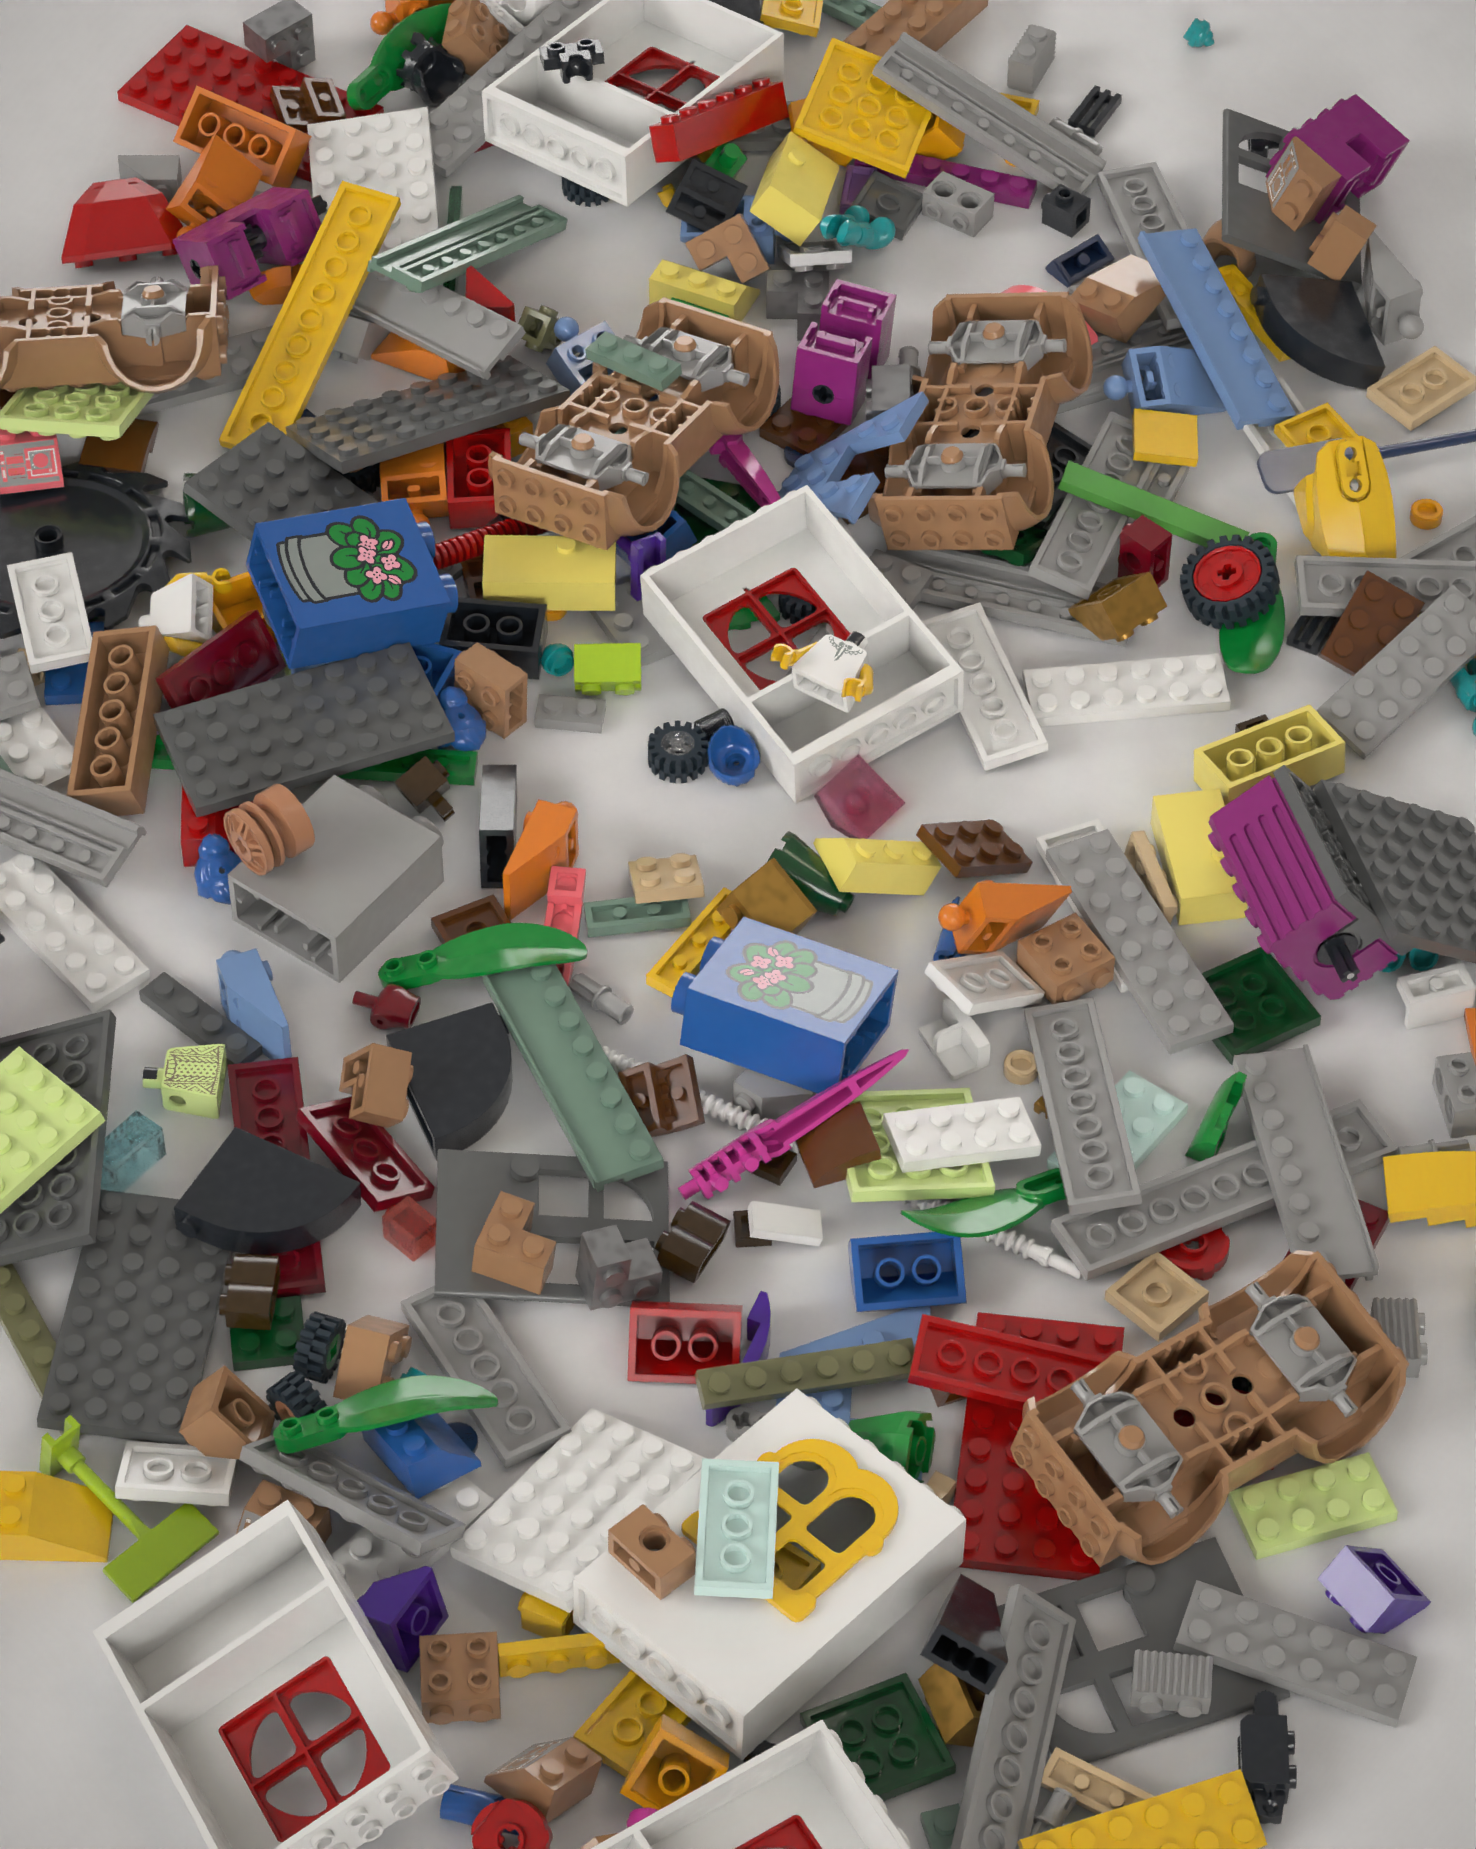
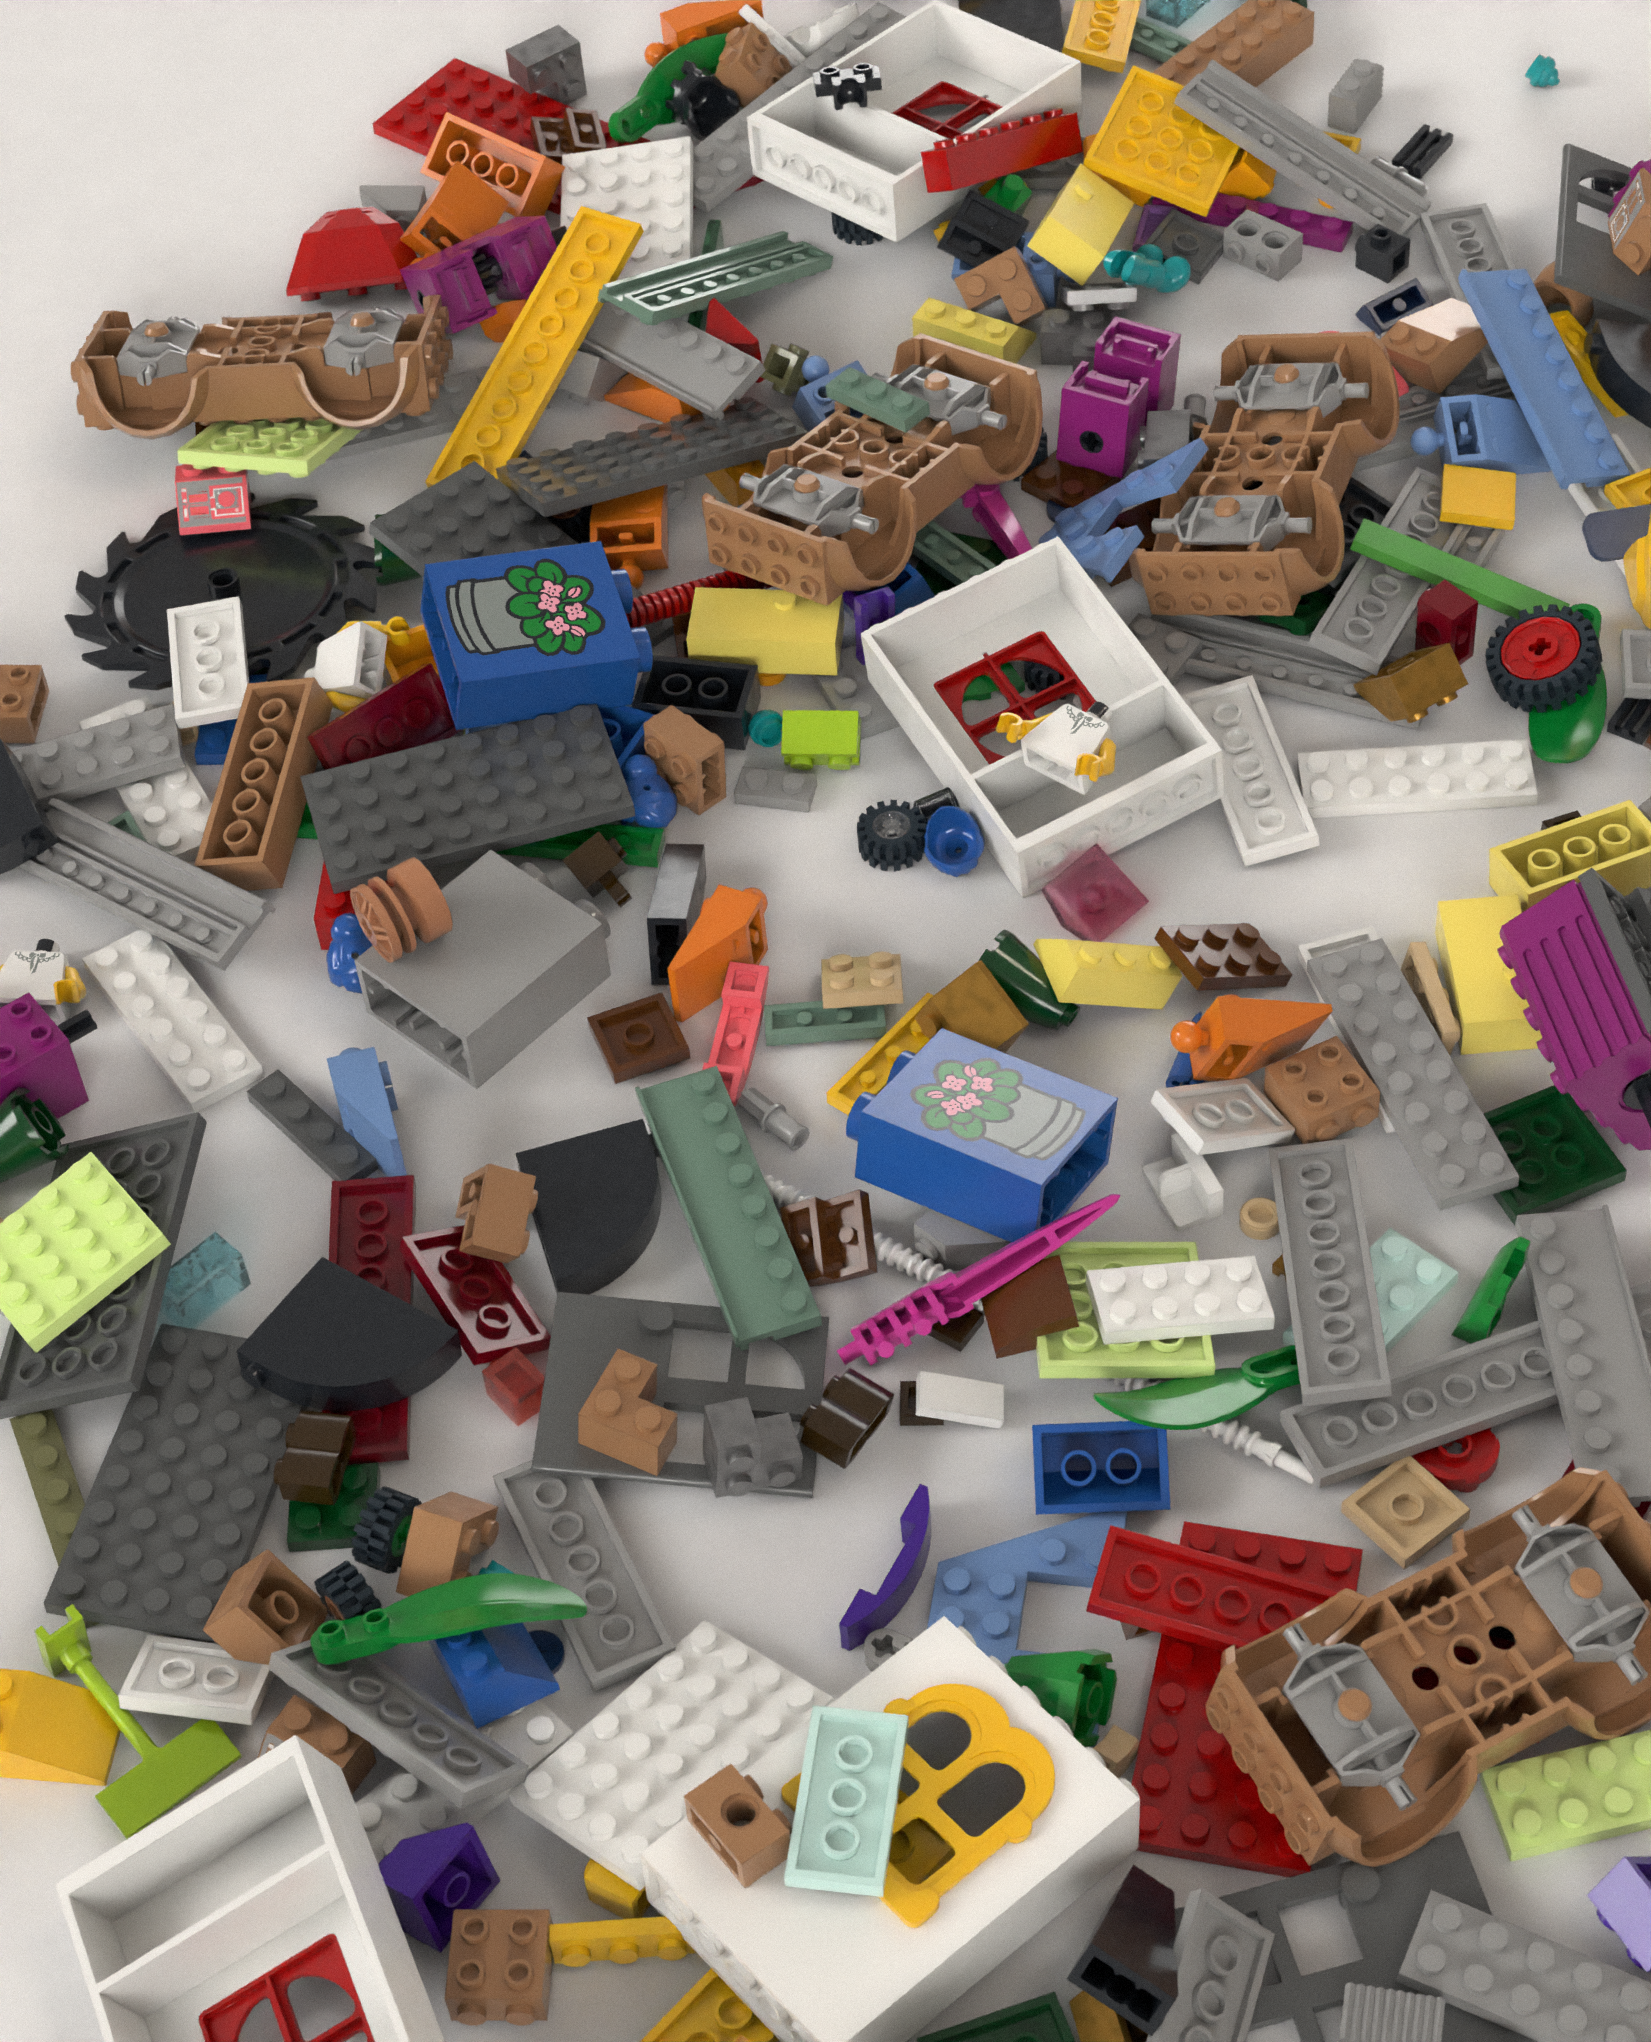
camera: 10 degrees right, 0 degrees up
reddish brown slope [79,419,159,473] -> none
yellowish green torso [143,1044,227,1119] -> none
dark red piece [352,984,421,1030] -> none
green plant [378,923,588,990] -> none
red slope [446,428,512,529] -> none
red slope [627,1301,743,1384] -> none
olive plate [694,1338,914,1410] -> none

